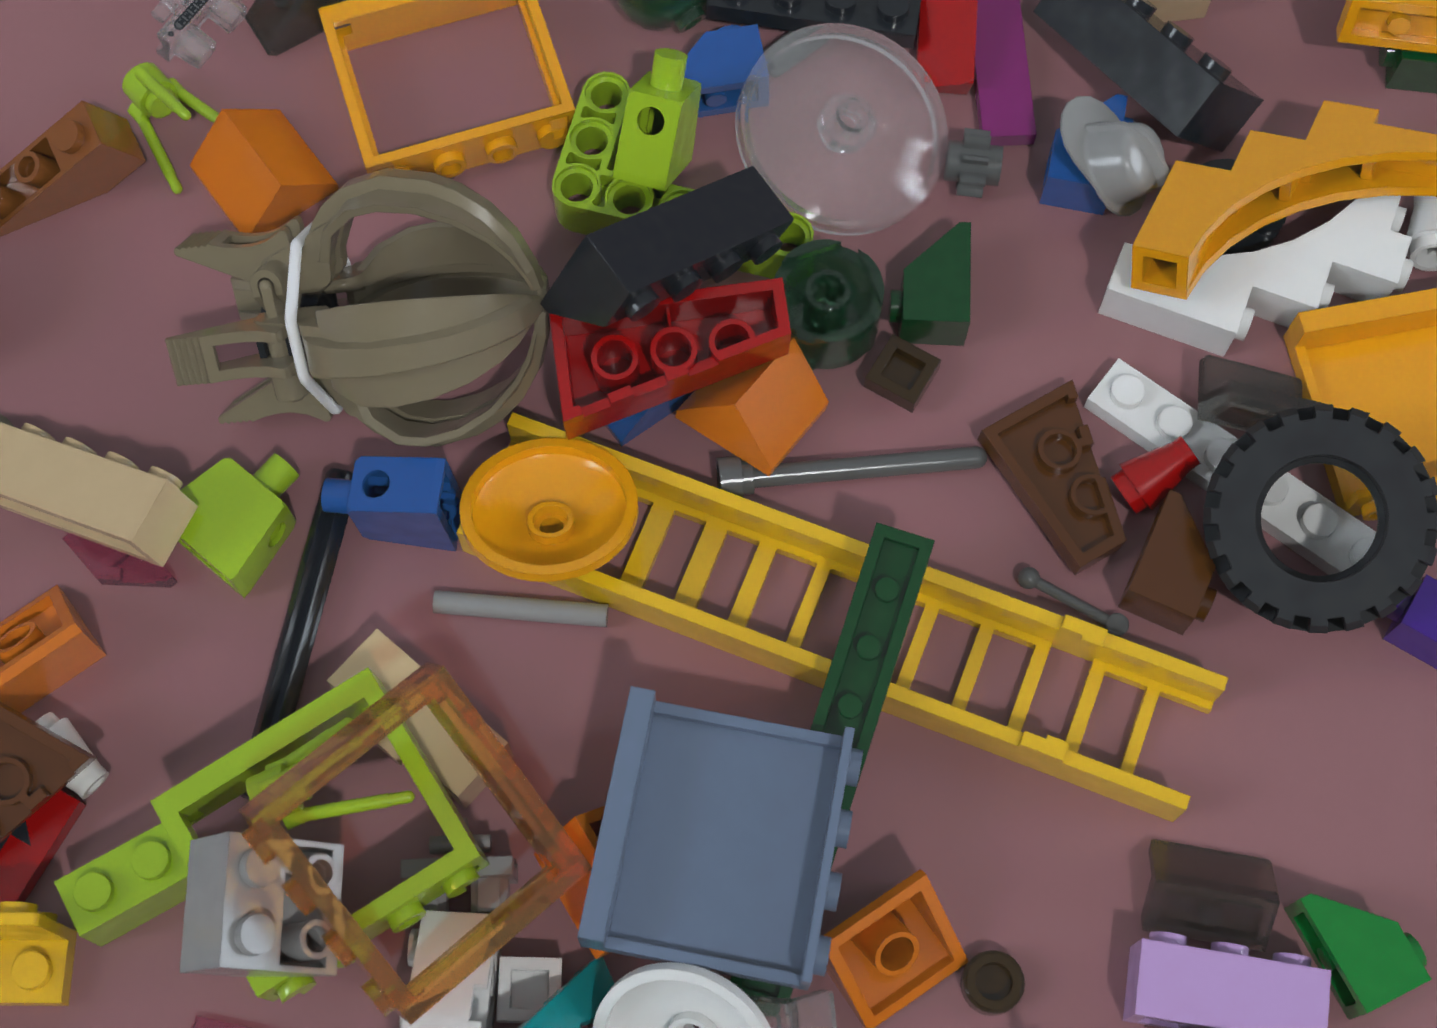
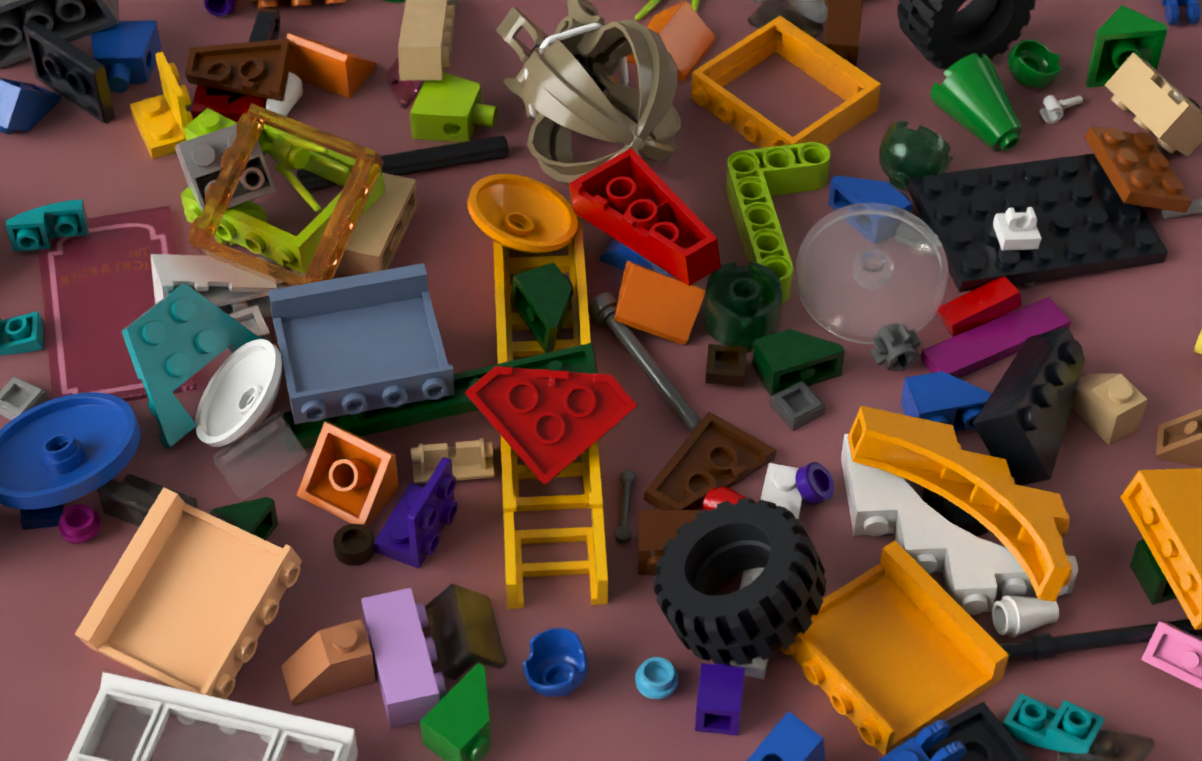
camera: 65 degrees right, 20 degrees down
blue torso [321,456,462,551] -> none
light grey bar [433,590,609,627] -> none
black slope [540,166,794,327] -> none
lime torso [612,48,701,191] -> none
light grey piece [1060,96,1170,216] -> none
clear smoke panel [1197,355,1325,432] -> none
none -> dark purple bracket [374,457,458,568]
none -> tan hinge [411,438,495,484]
none -> red plate [464,366,638,486]
none -> dark green slope [510,262,573,353]
none -> blue hair [523,628,589,698]
none -> medium azure plate [635,657,678,699]
none -> dark grey tile [770,380,825,431]
none -> dark purple tile [795,462,834,505]

